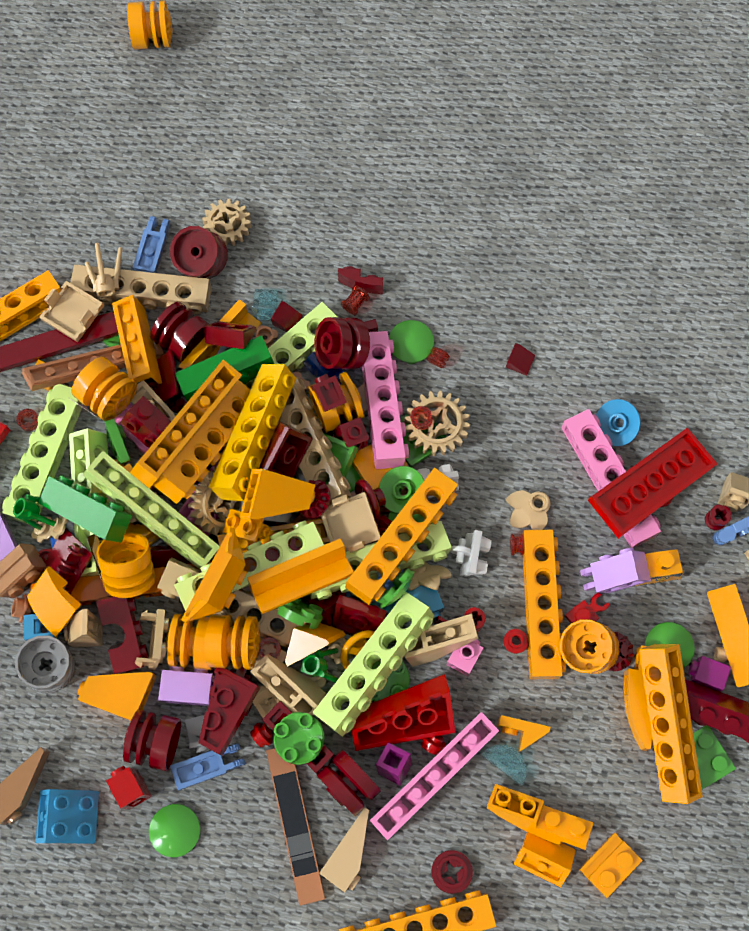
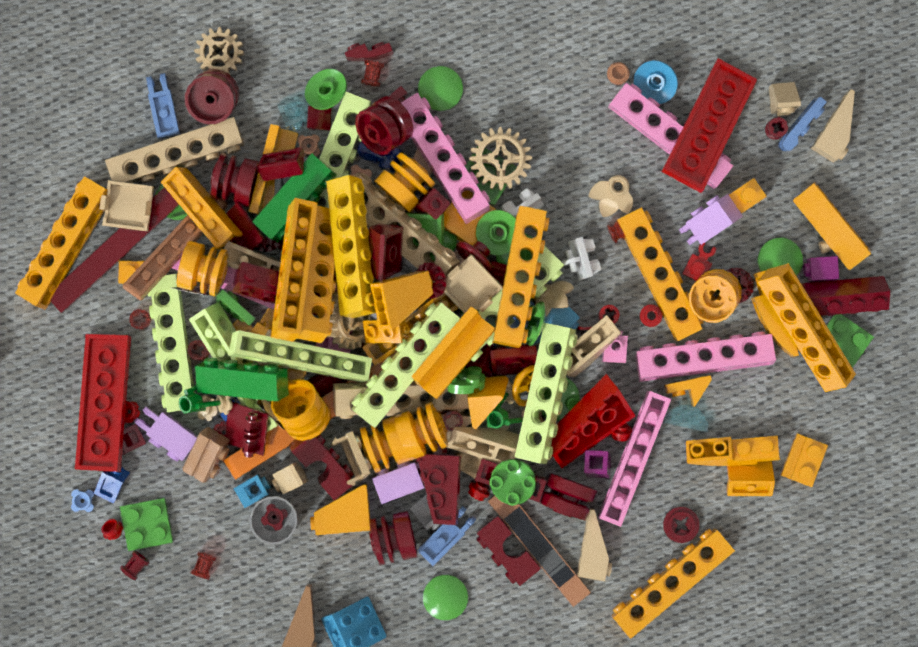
camera: 25 degrees left, 15 degrees up
nougat plate [11,594,31,623] -> none
light orange slope [27,566,82,637] -> none
tan plant [85,243,123,297] -> none
red brick [106,766,152,810] -> none
light orange wedge [181,527,248,623] -> none
dark red bracket [311,374,347,412] -> none
clear red bush [410,406,433,430] -> none
clear red bush [427,347,450,368] -> none
dark red slope [506,343,536,376] -> none
none -> clear red bush [187,340,209,361]
none -> dark red plate [261,504,288,530]
none -> bright green dish [305,69,347,110]
none -> dark red arch [476,515,541,586]
none -> nougat plate [607,62,630,85]
none -> bright pink brick [636,332,776,382]

